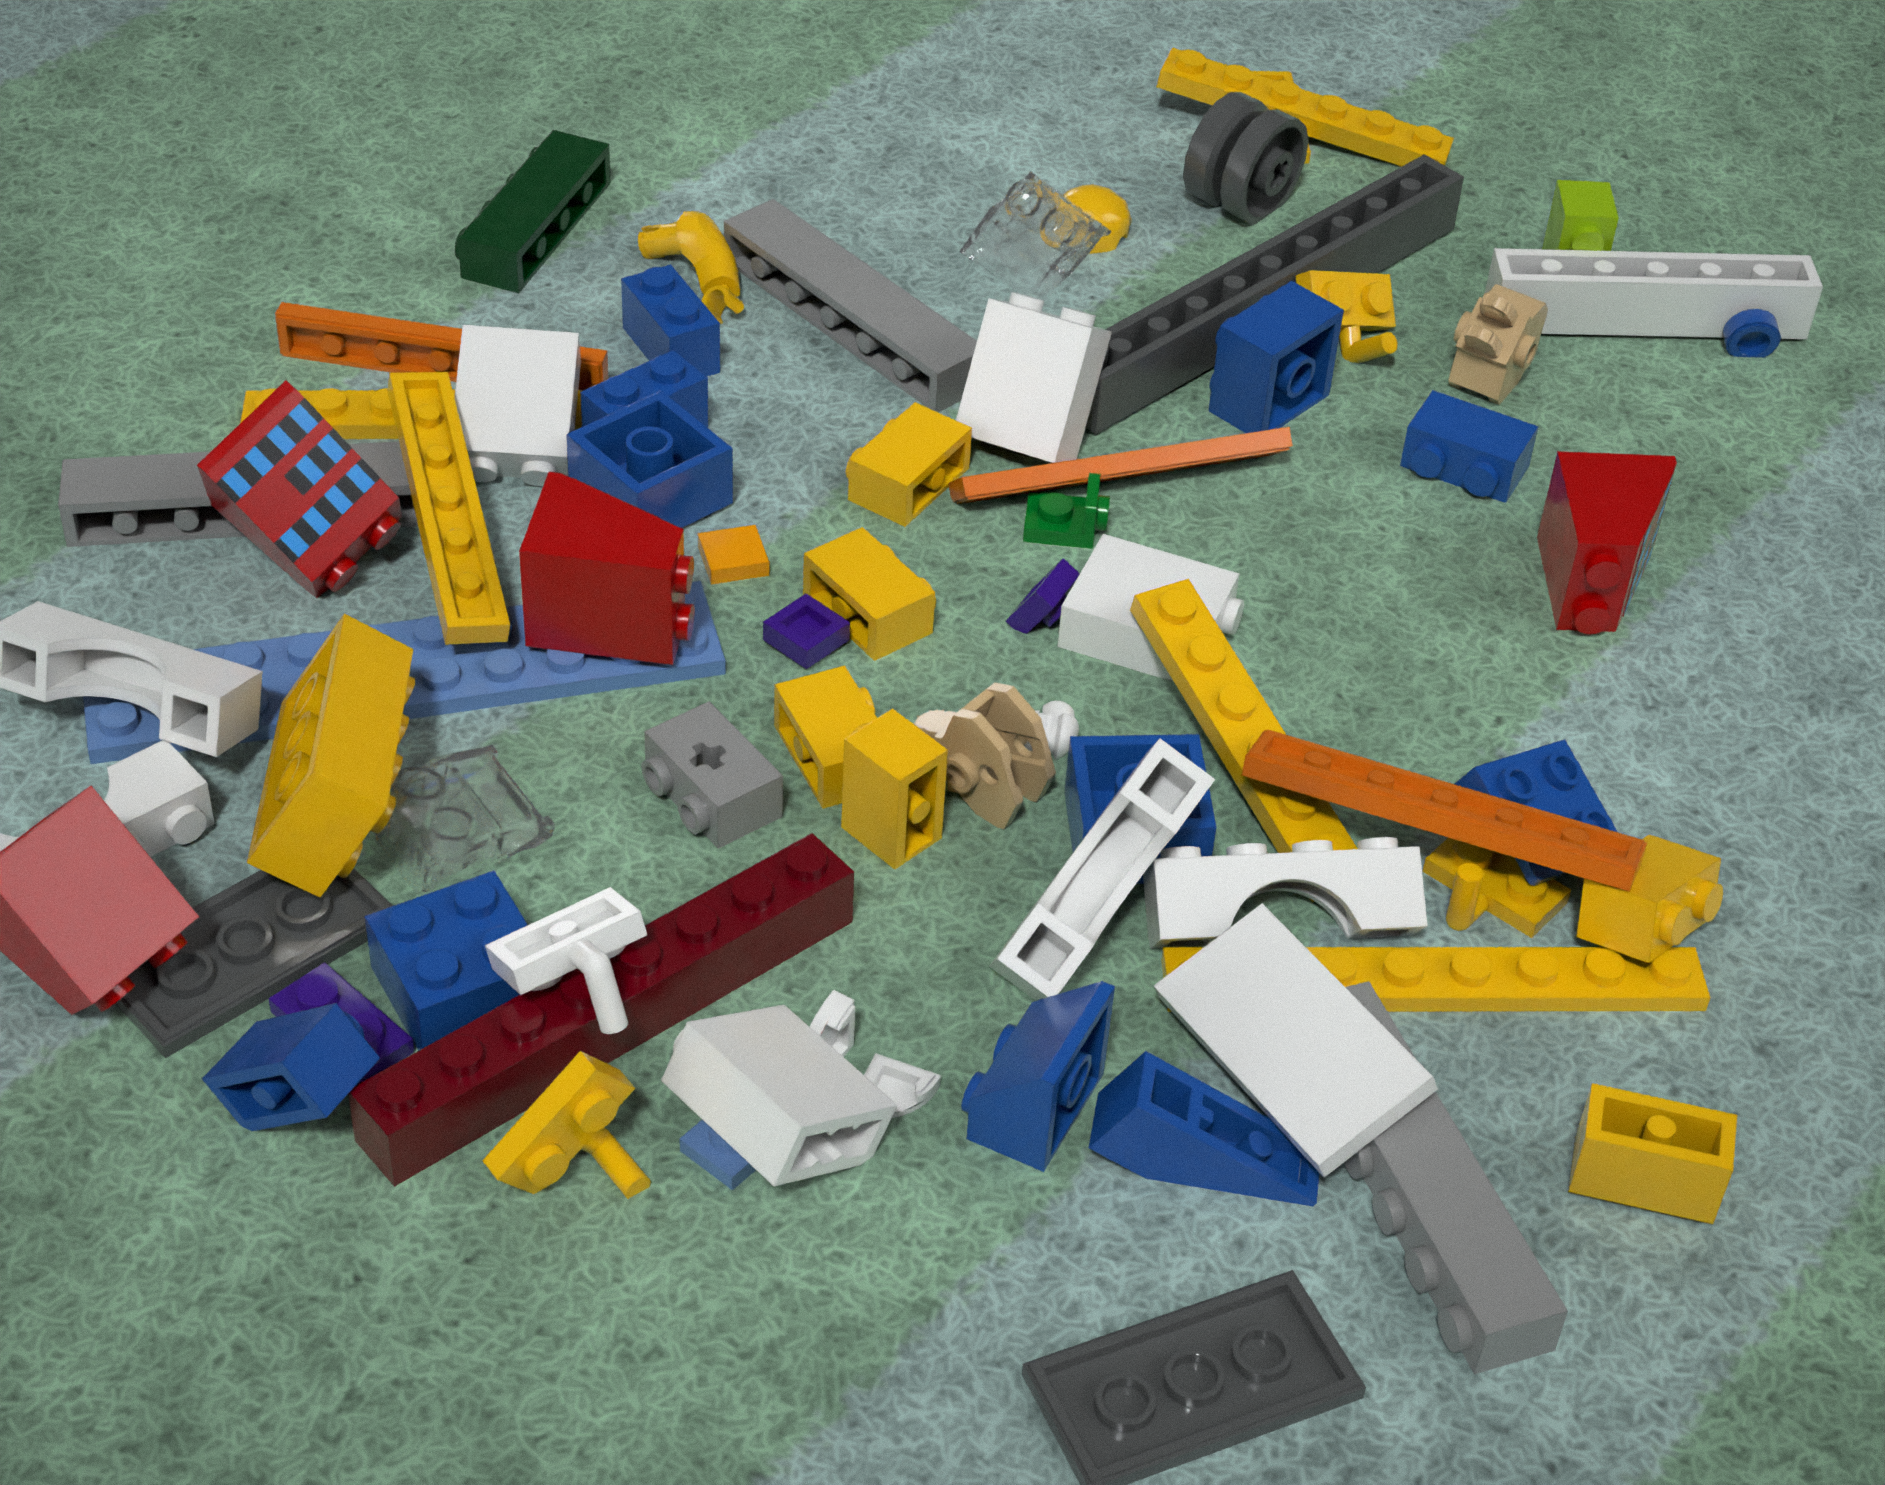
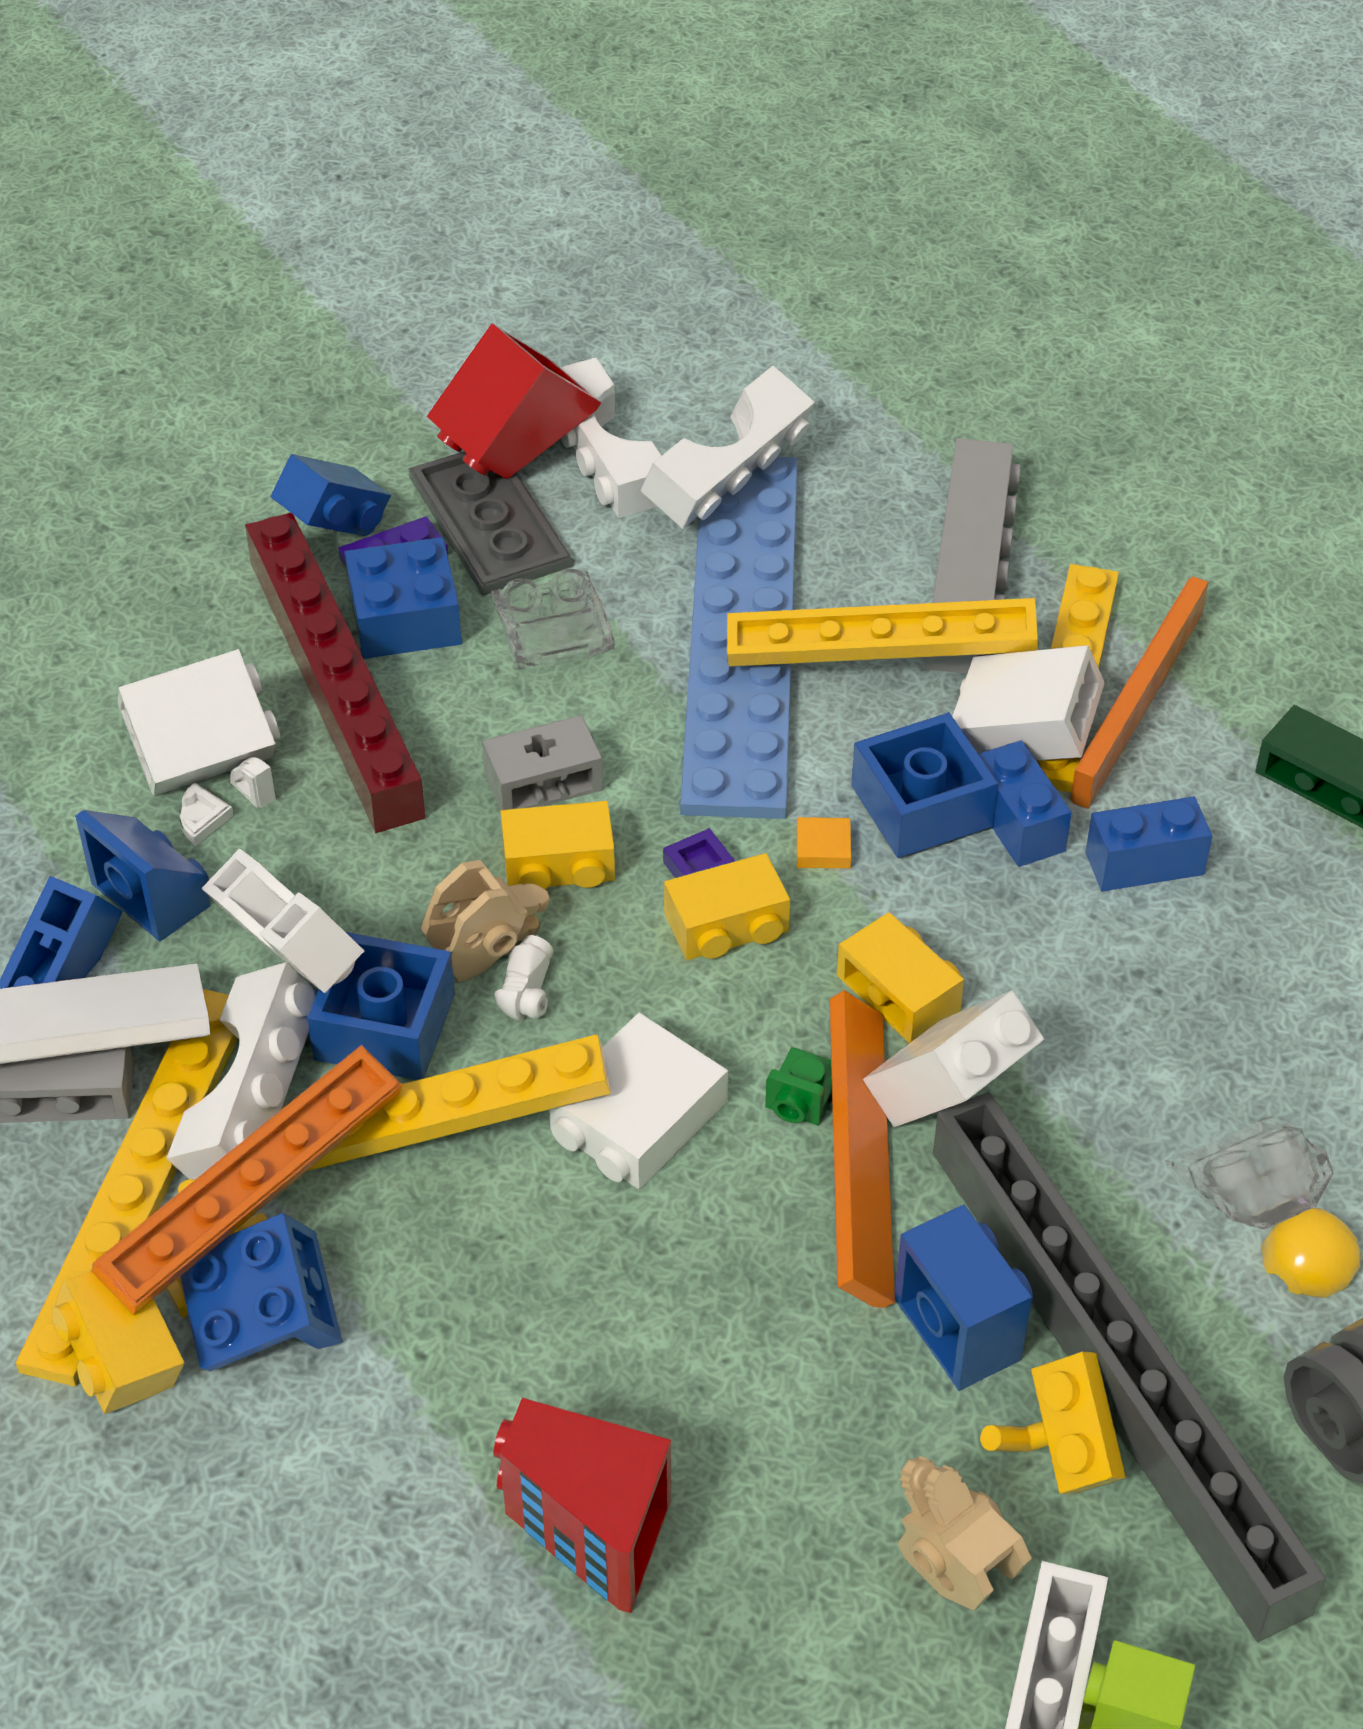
camera: 110 degrees right, 5 degrees up
red slope [197,380,402,598] -> none
yellow brick [247,613,415,898] -> none
yellow plate [482,1051,651,1199] -> none
white plate [485,887,647,1034] -> none
red slope [519,471,695,665] -> none
yellow arm [638,211,744,324] -> none
light grey brick [724,199,977,412] -> none
yellow brick [841,708,948,870] -> none
dark purple plate [1006,558,1080,634] -> none
blue brick [1400,390,1539,503] -> none

